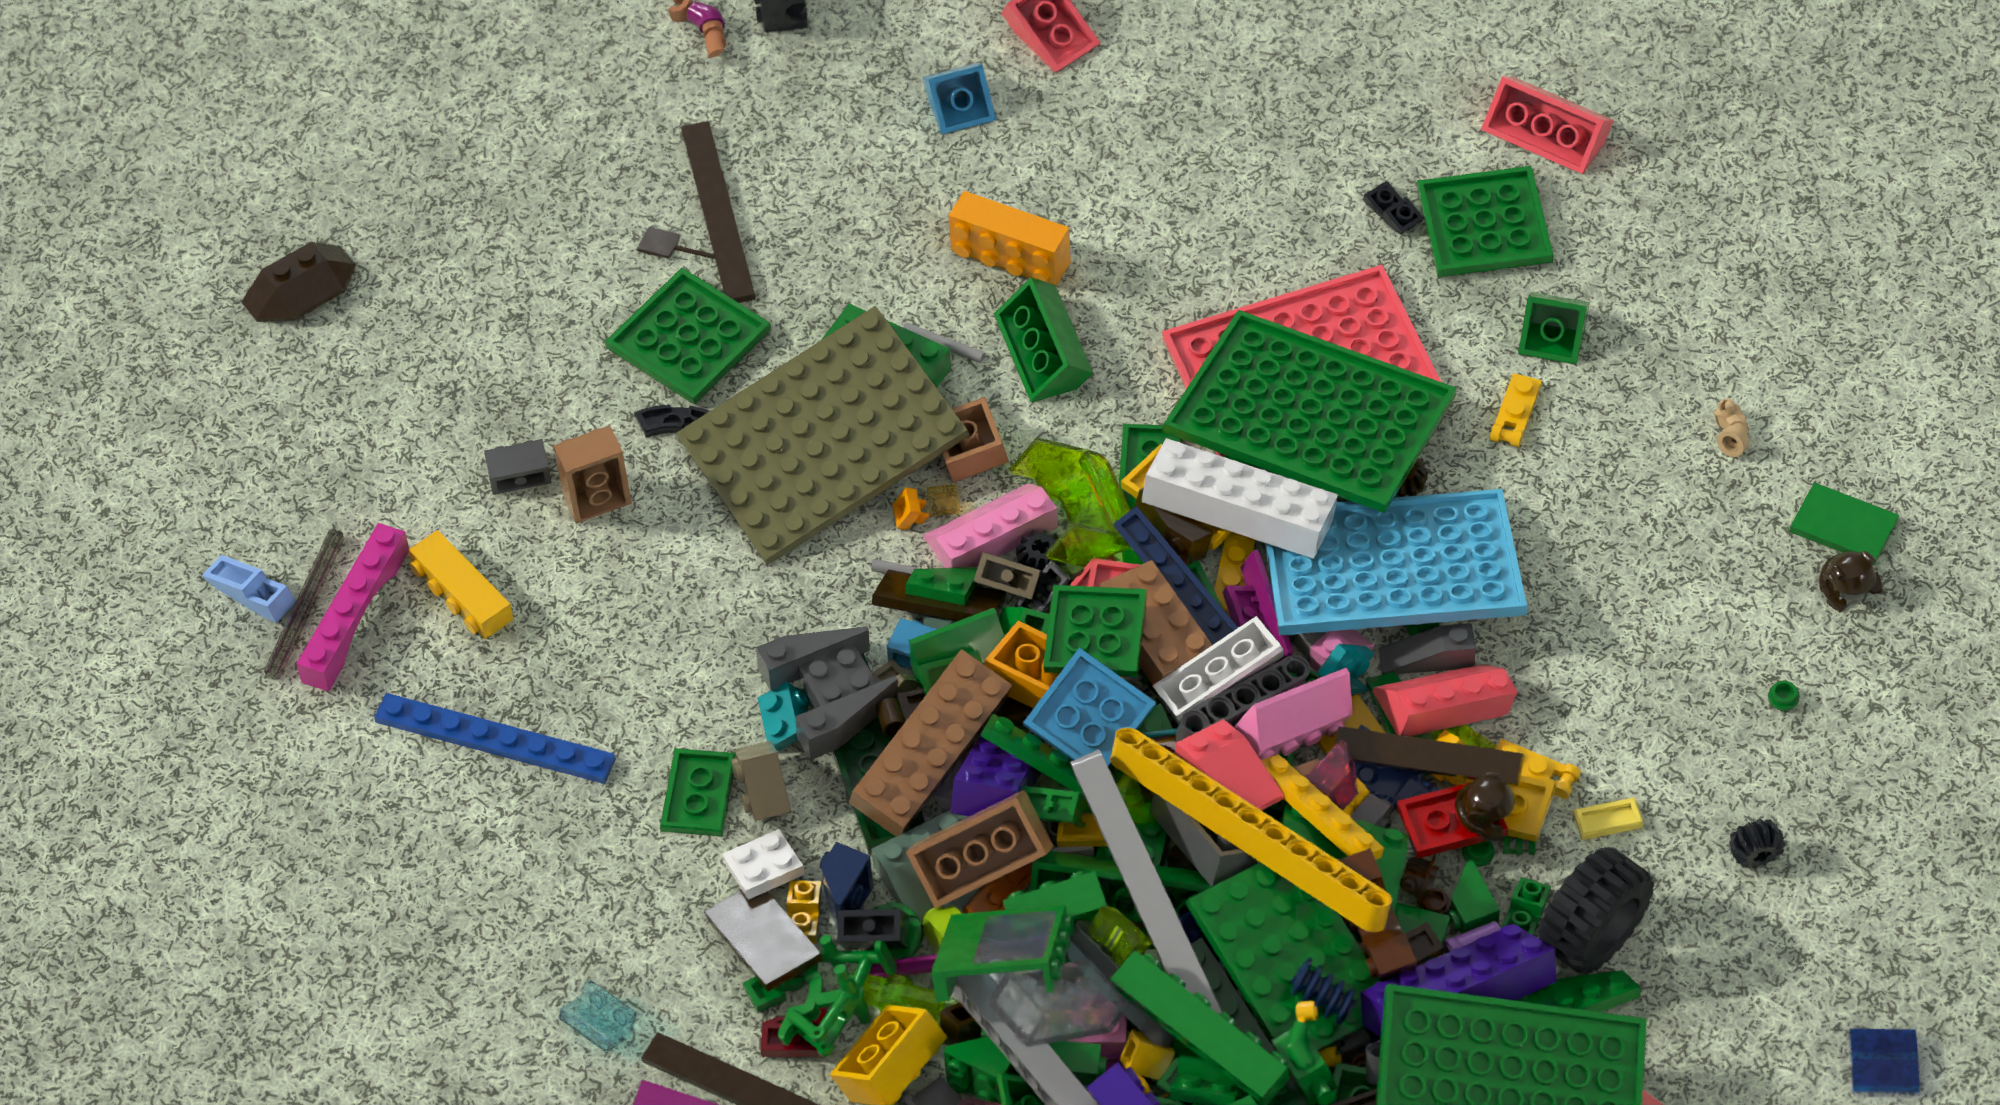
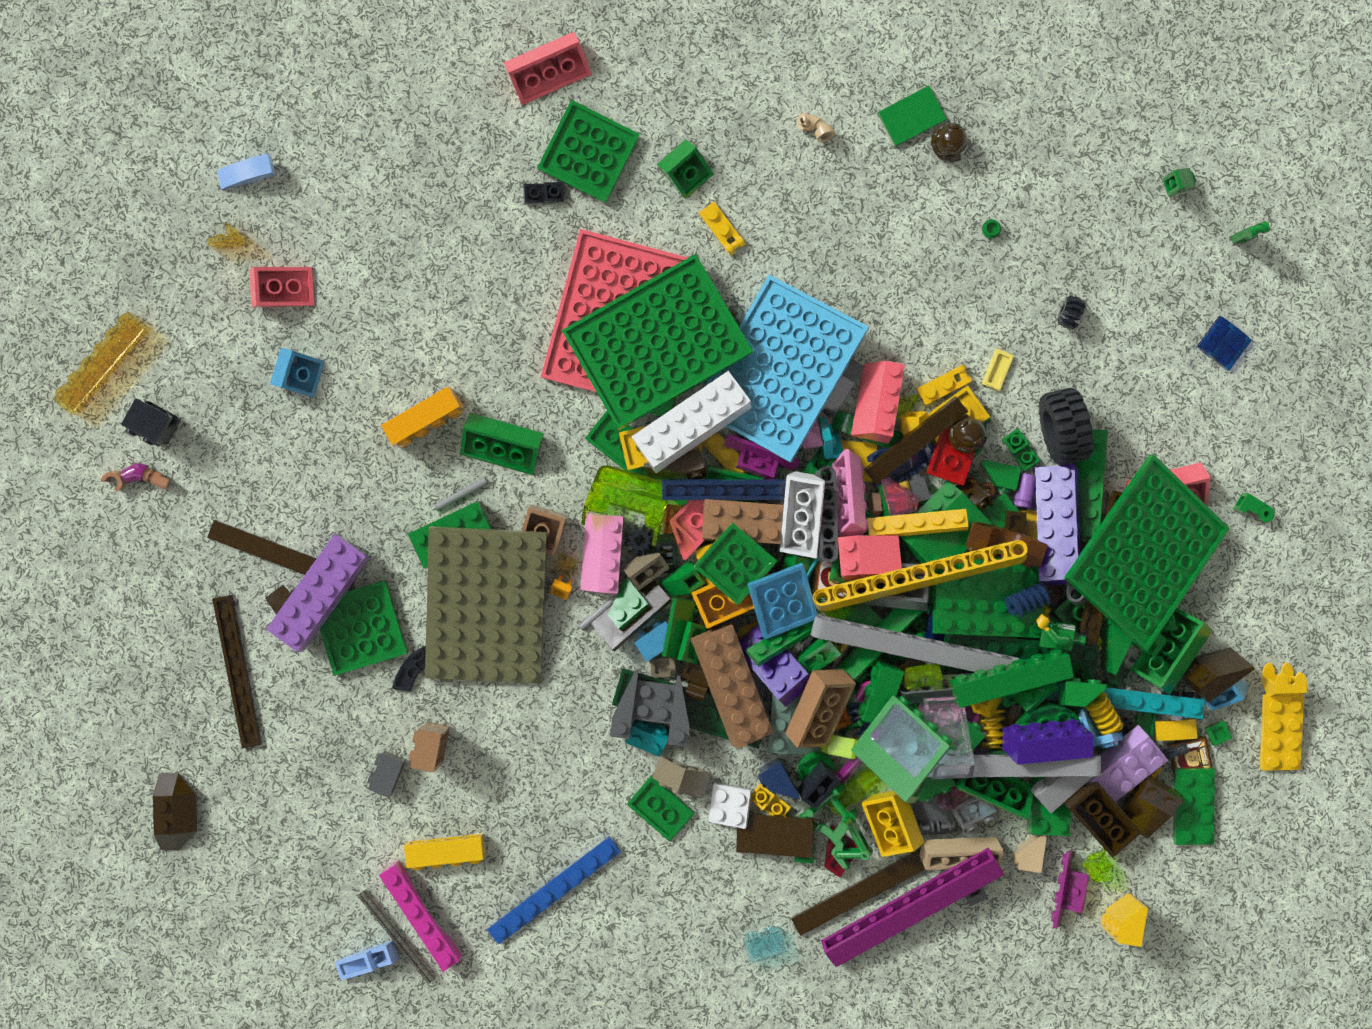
camera: 60 degrees left, 35 degrees up
none -> dark brown tile [212,595,262,749]
none -> medium lavender brick [266,534,371,652]

